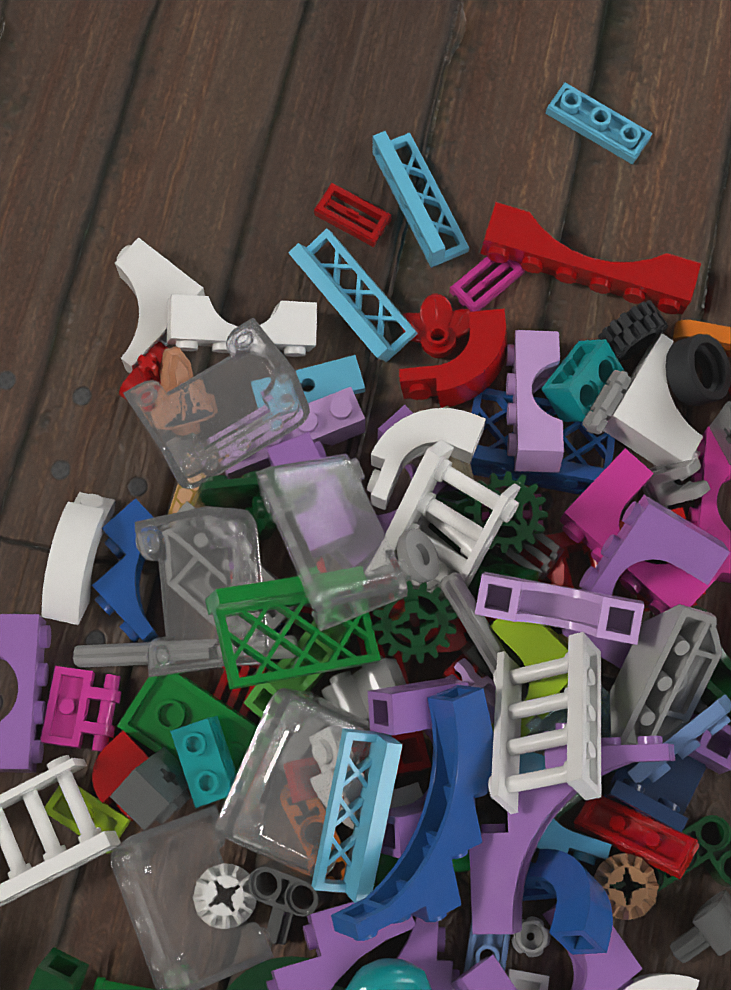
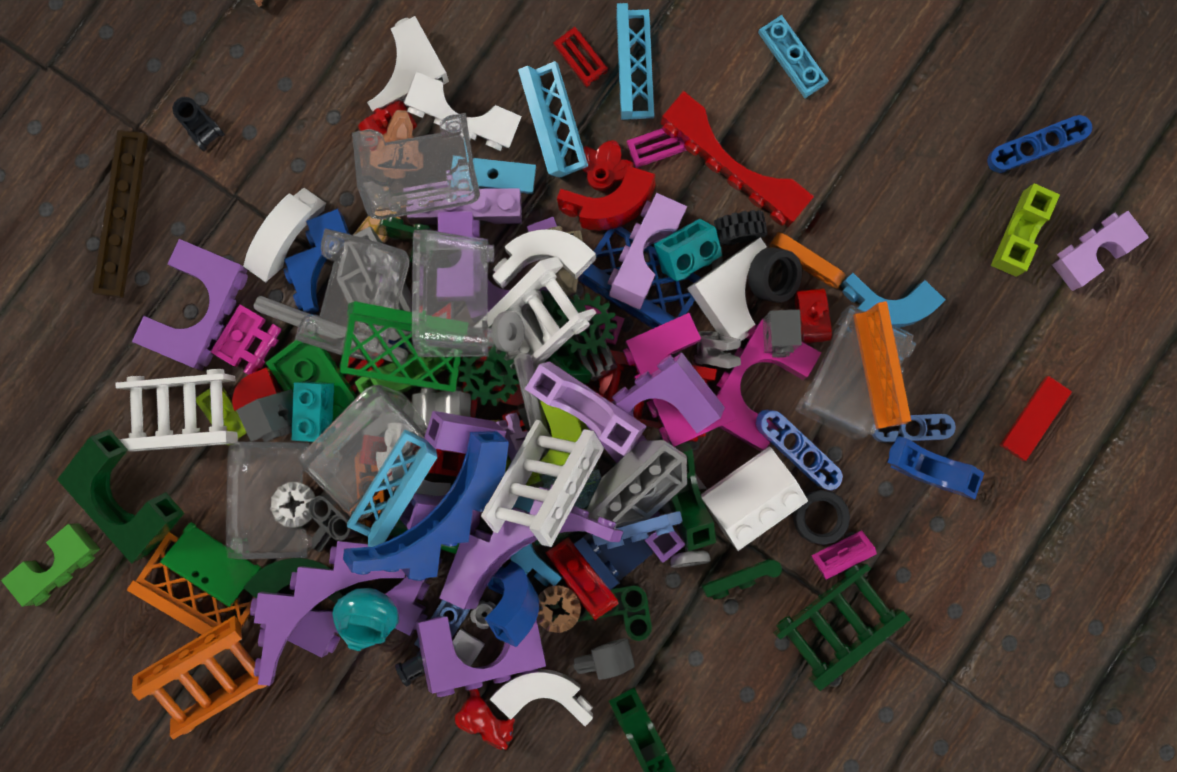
camera: 25 degrees right, 10 degrees up
light grey axle [583,370,632,435] -> none

